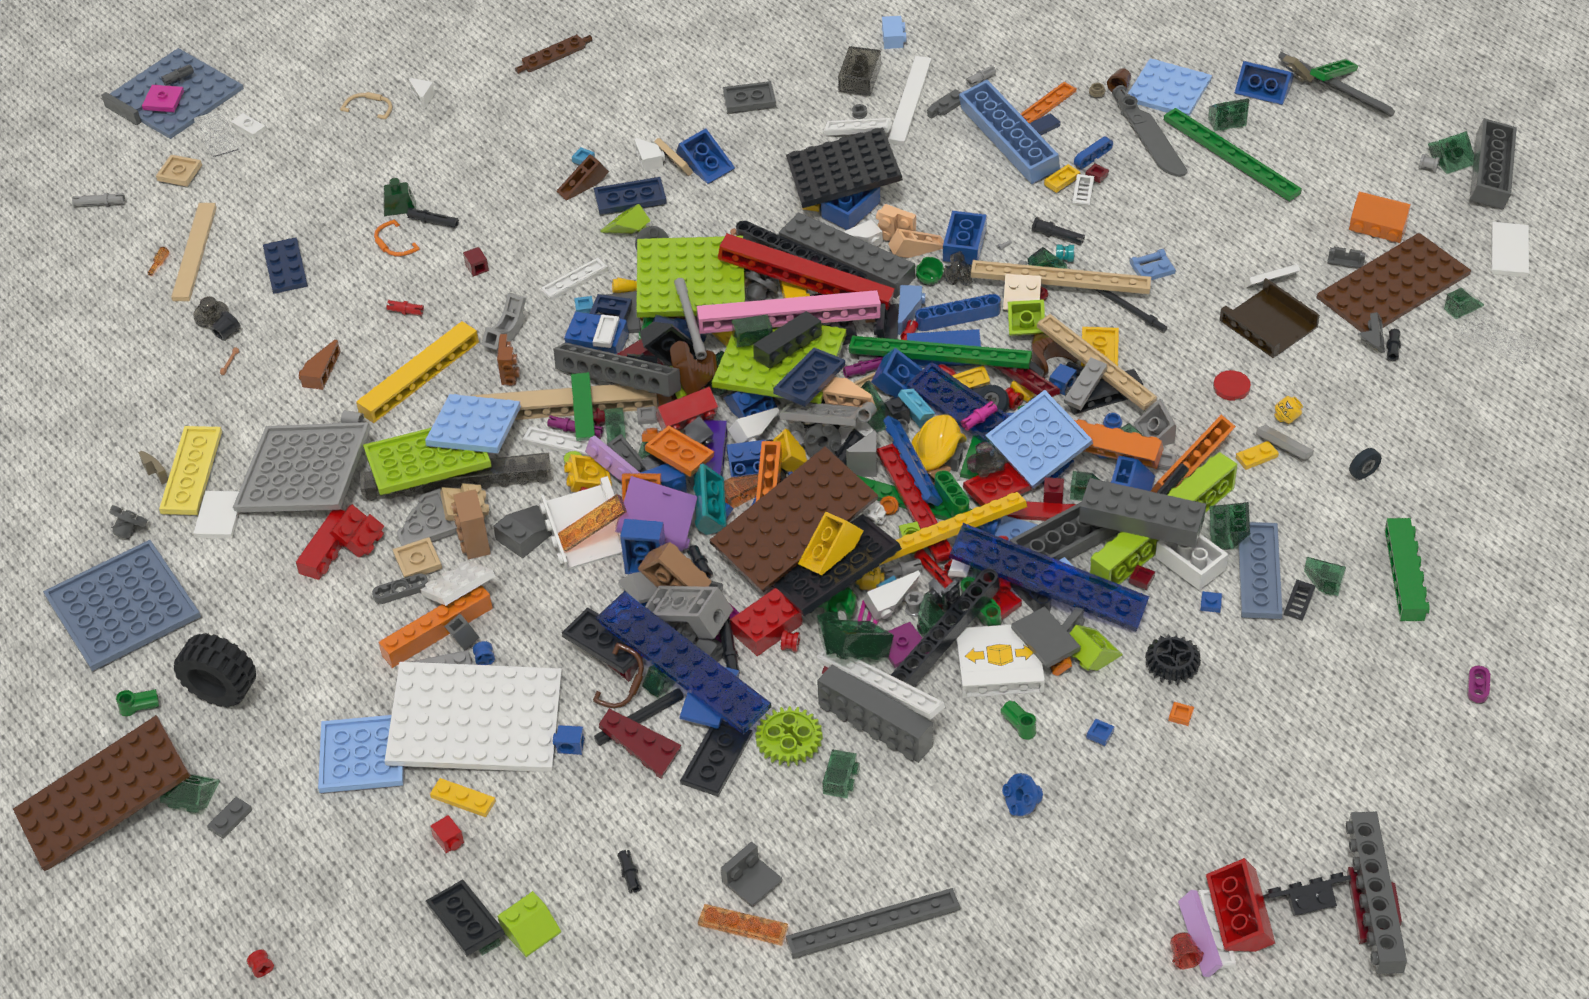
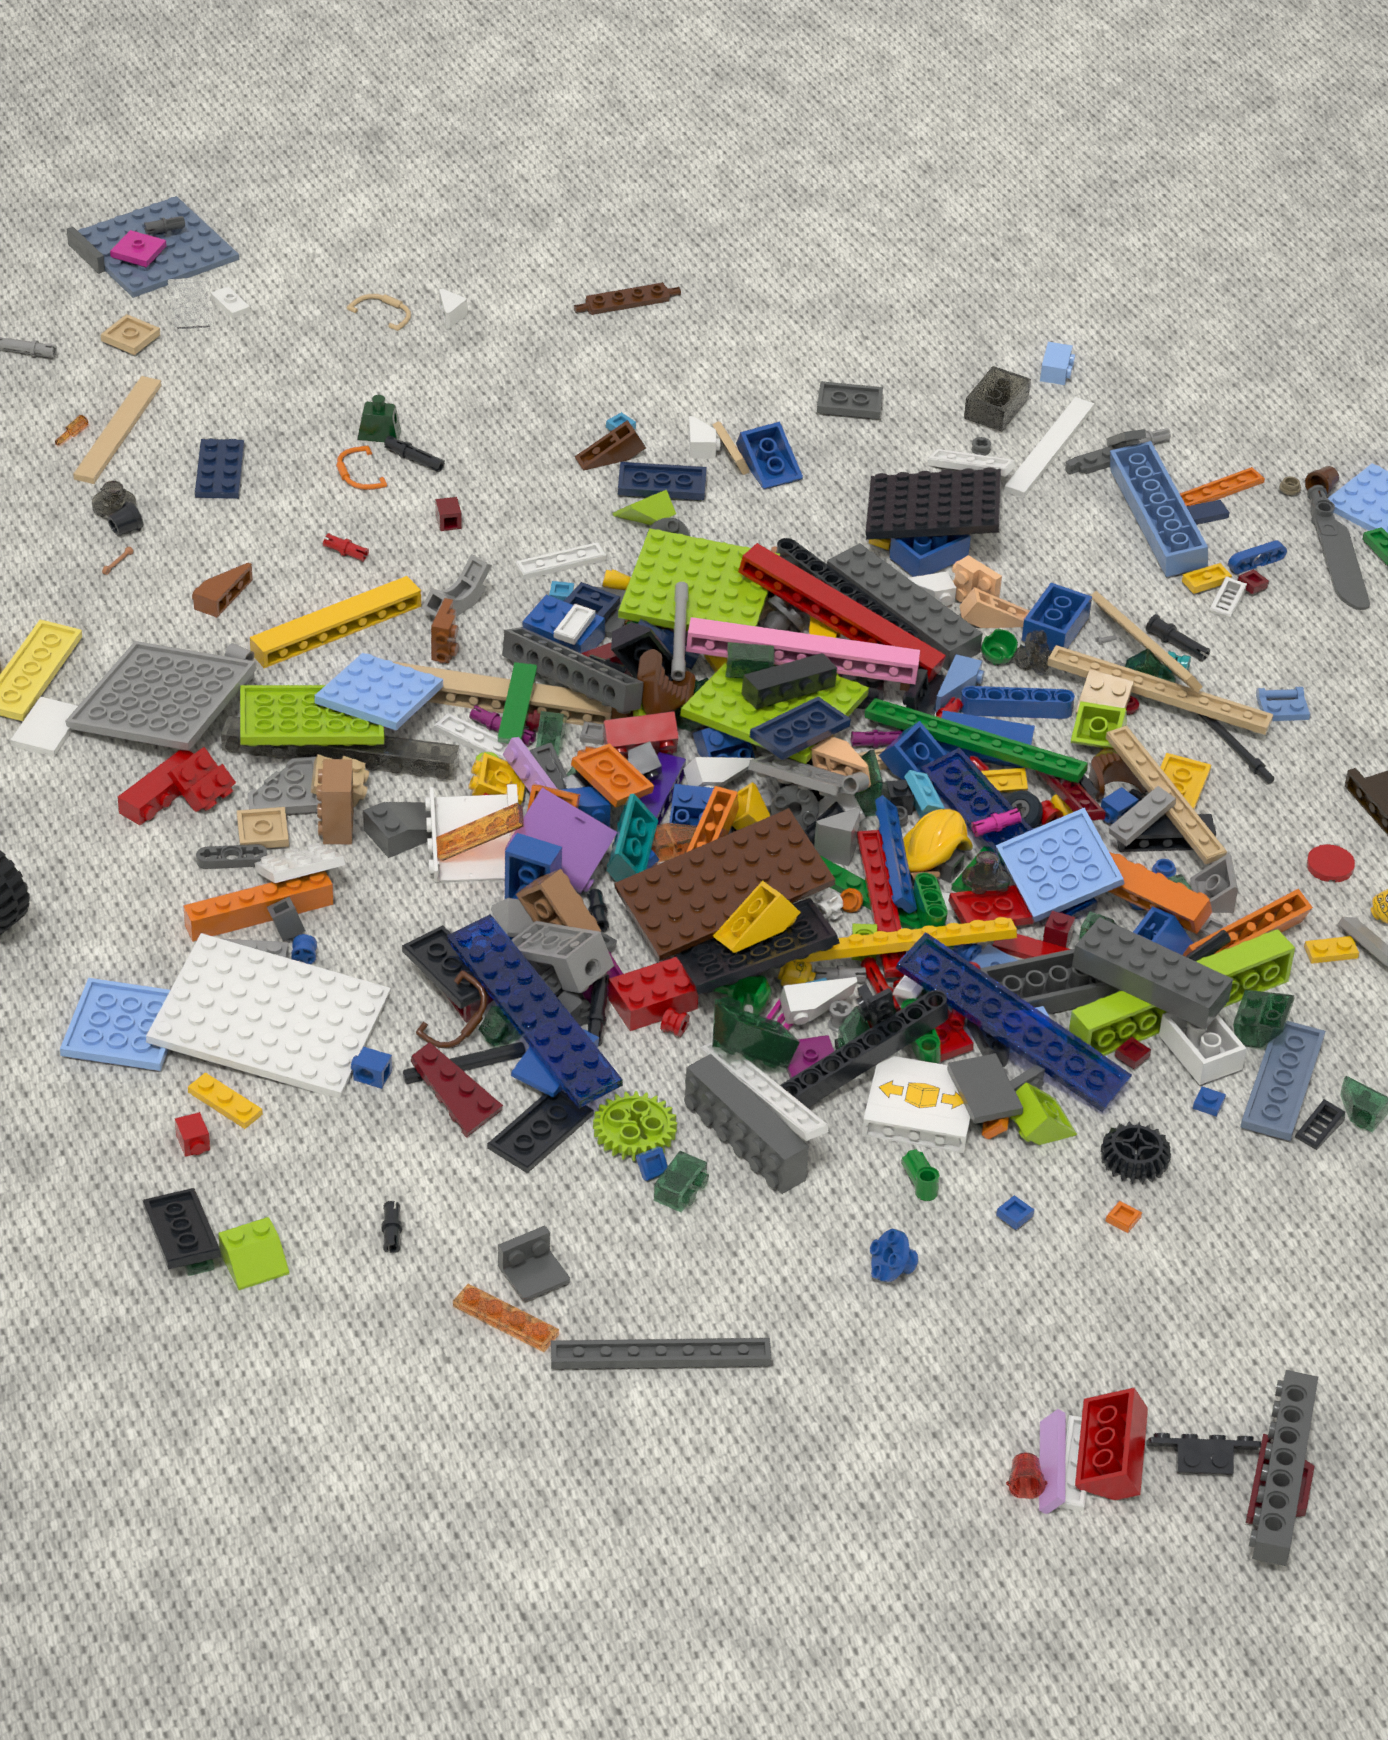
camera: 10 degrees right, 5 degrees down
none -> blue tile [636,1147,670,1181]
none -> tan tile [1091,591,1203,692]
none -> dark grey plate [1106,429,1146,449]

